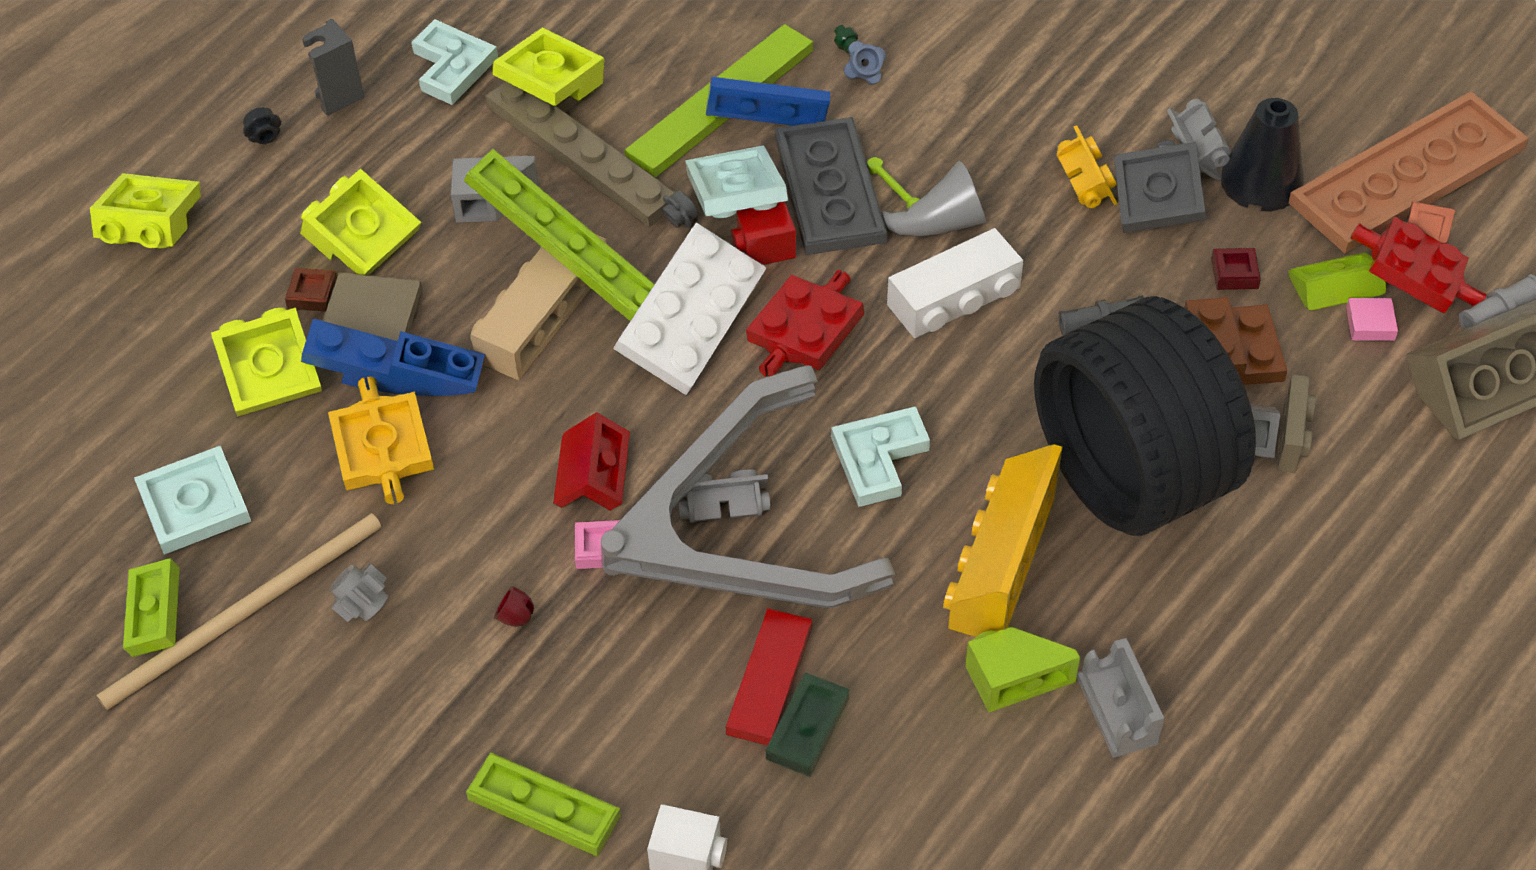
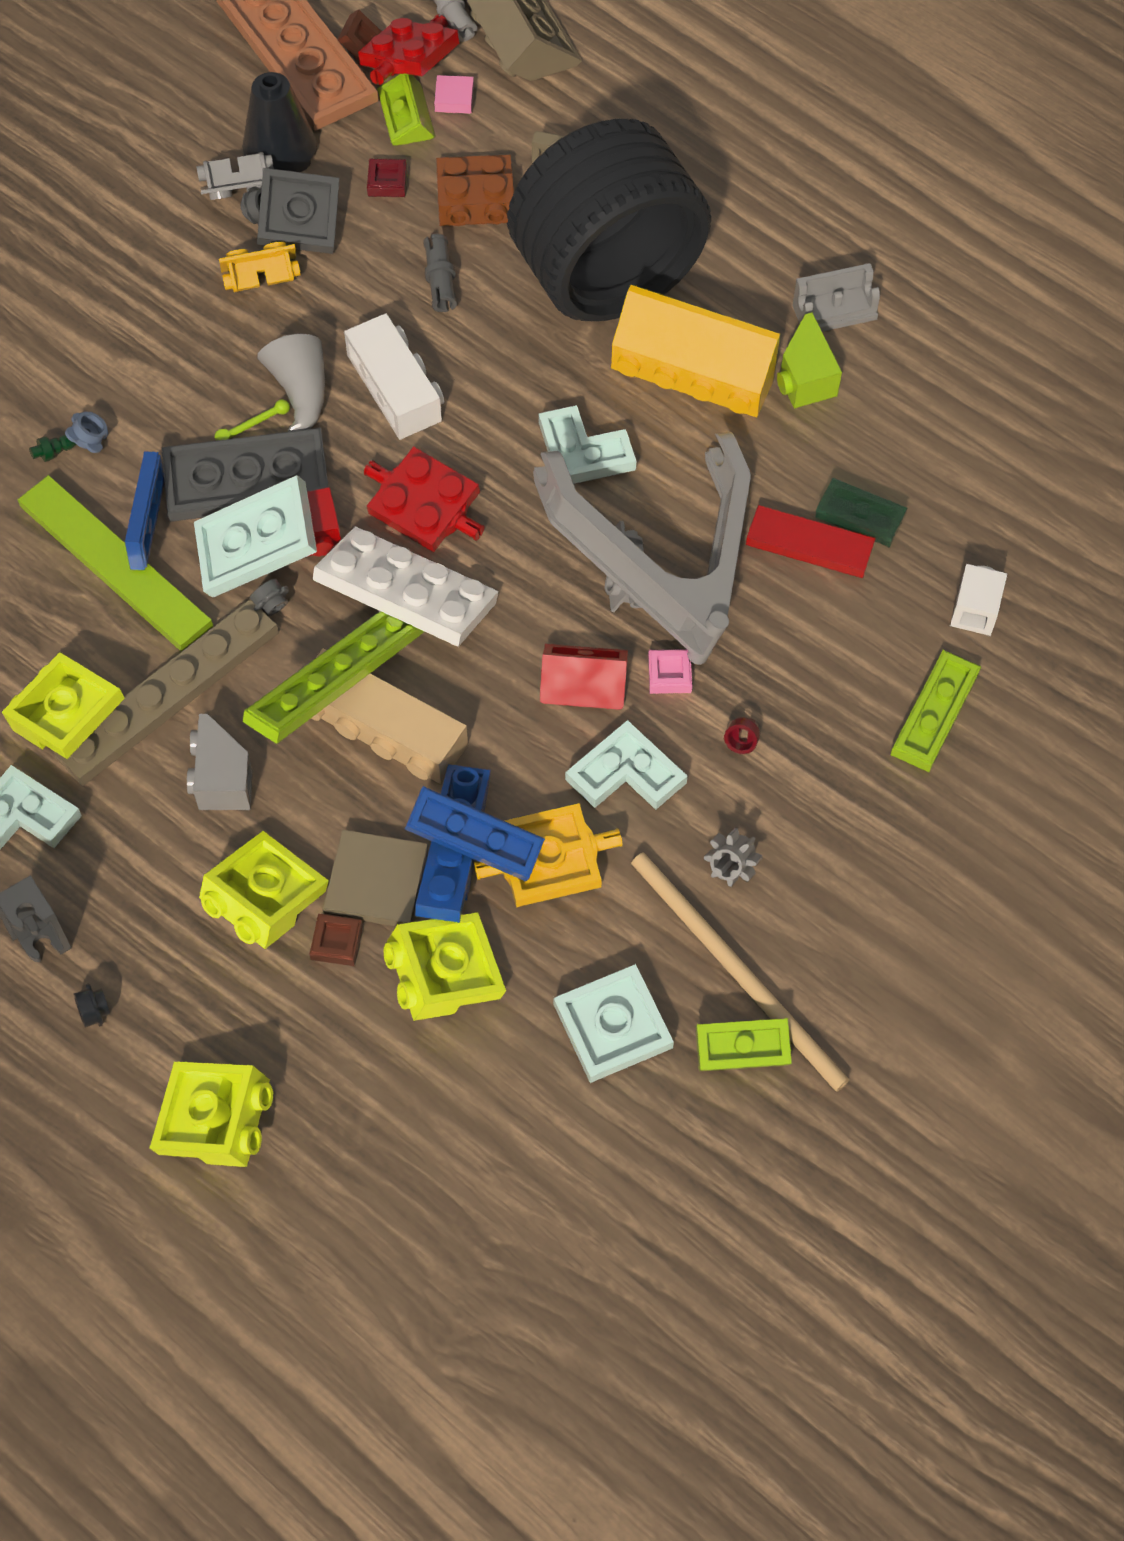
camera: 90 degrees left, 10 degrees up
none -> blue tile [404,786,545,881]
none -> light aqua plate [565,720,687,810]

